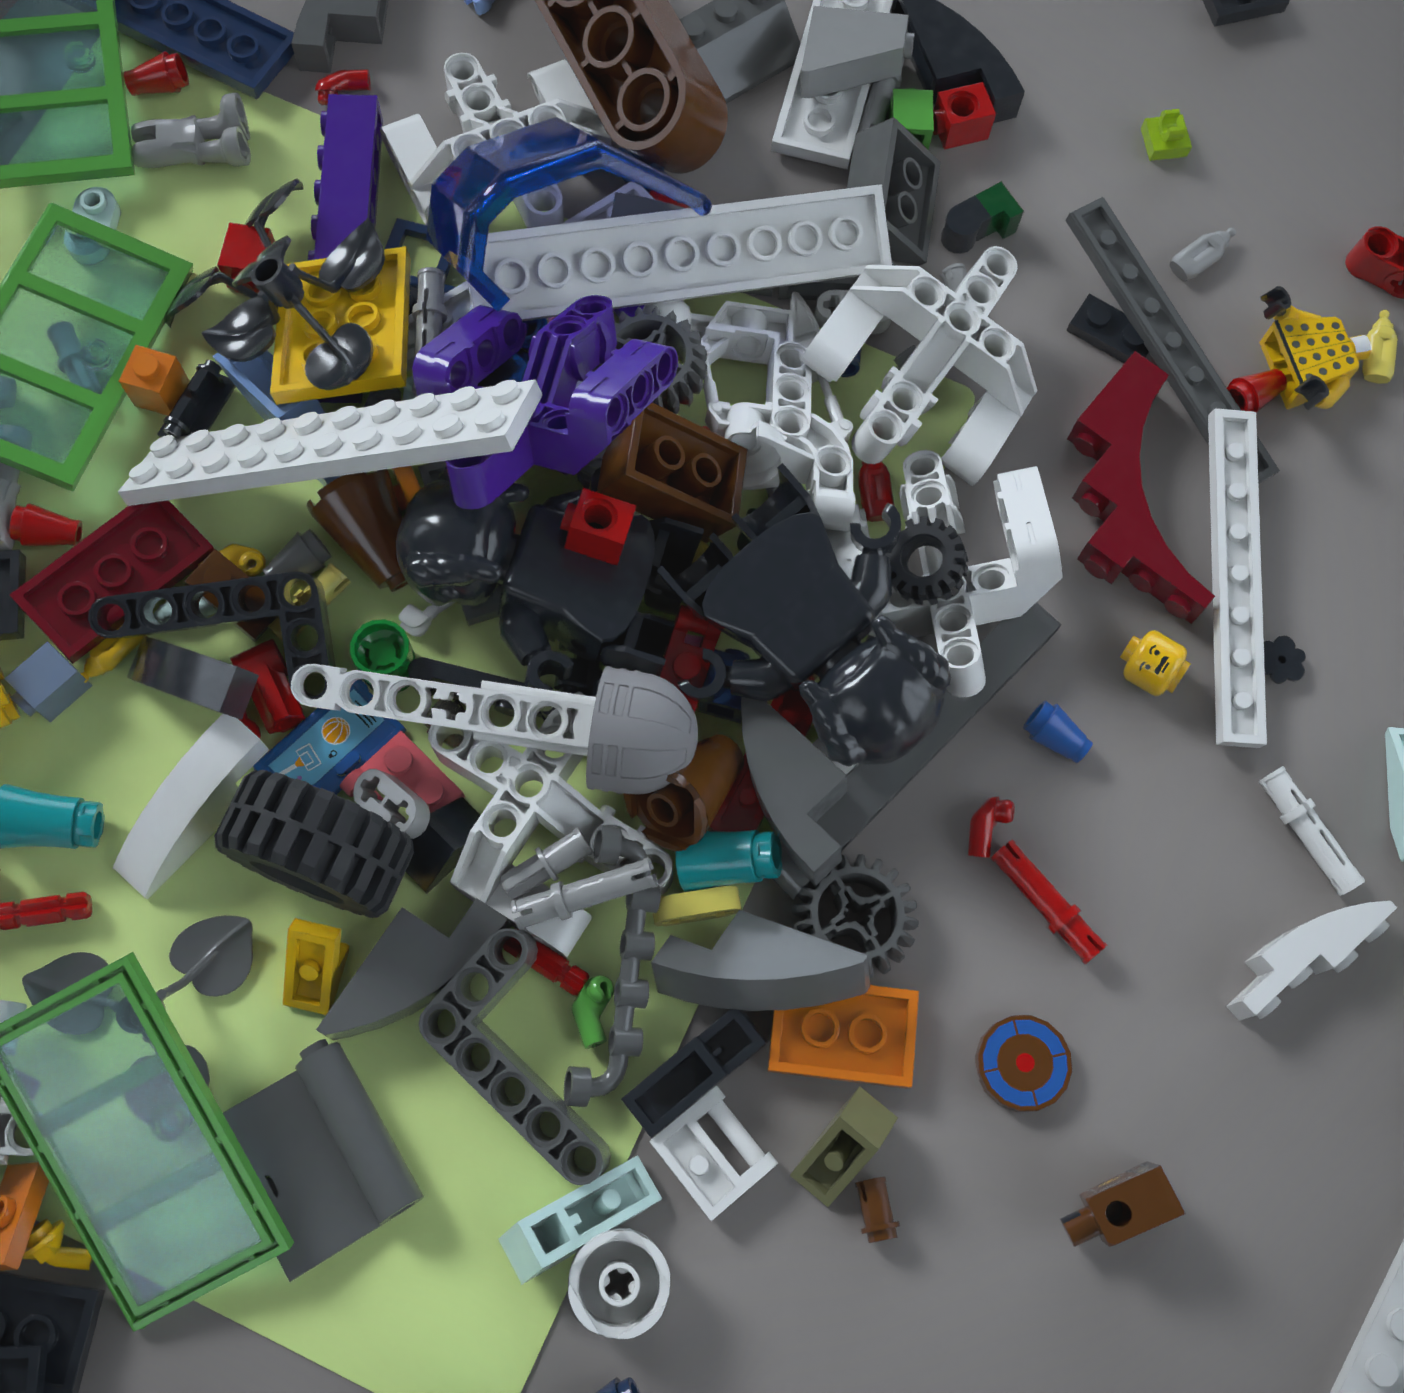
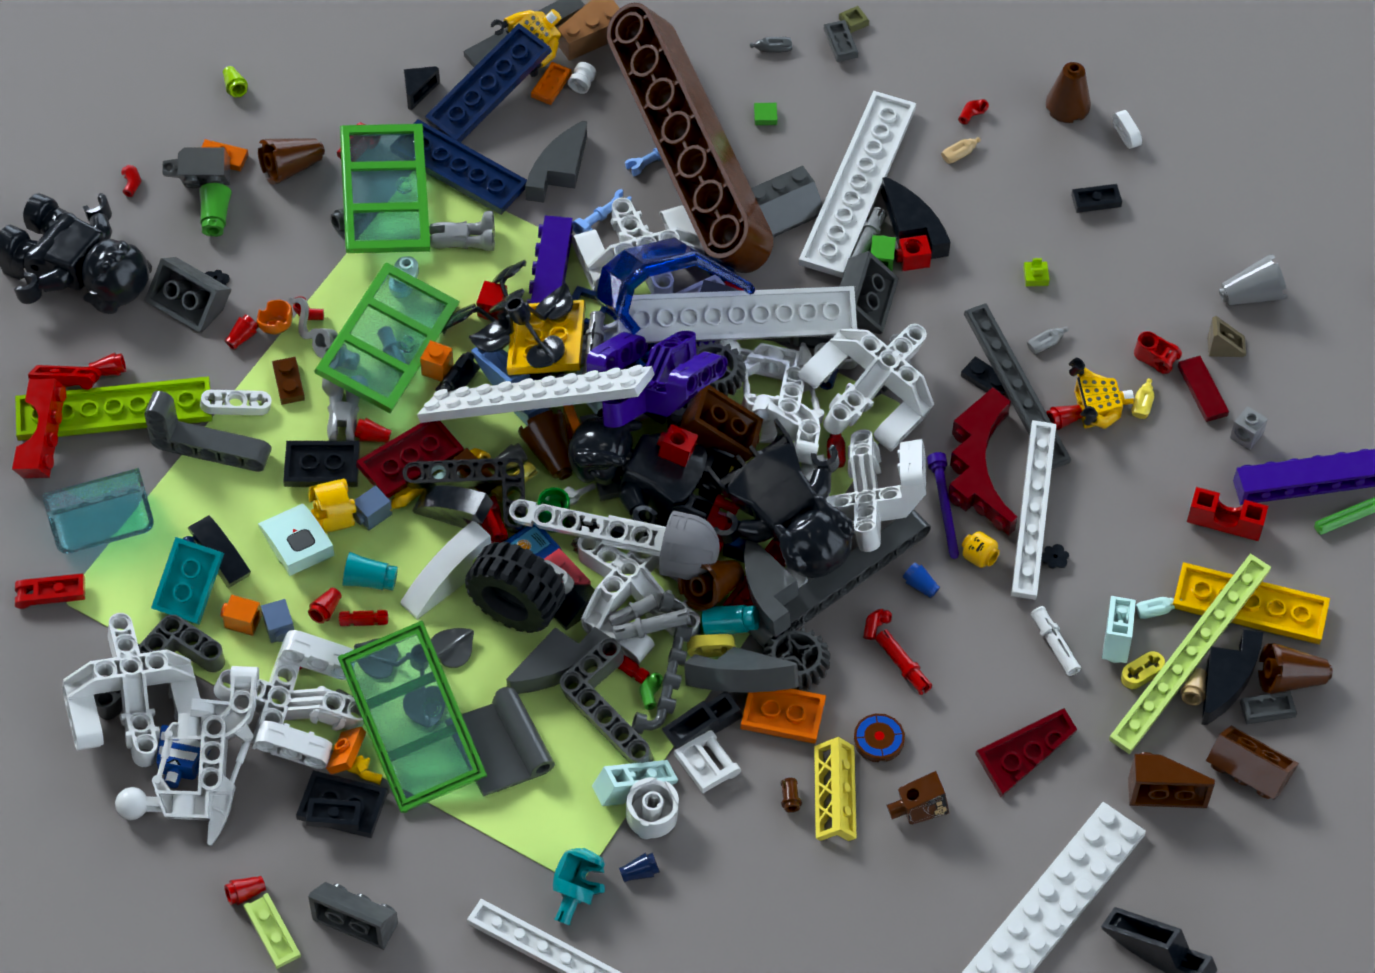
camera: 10 degrees right, 15 degrees down
red cone [123,51,189,96] -> none
yellow slope [283,918,349,1015] -> none
red arm [315,69,371,106] -> none
olive slope [790,1086,898,1207] -> none
light grey slope [801,6,915,98] -> none
black tyre [885,516,969,605] -> none
leg [941,181,1024,254] -> none
white slope [1226,901,1397,1021] -> none
none -> light blue piece [573,189,632,234]
none -> light yellow fence [814,737,857,841]
none -> dark purple piece [927,452,959,559]
none -> dark red wing [975,708,1077,797]

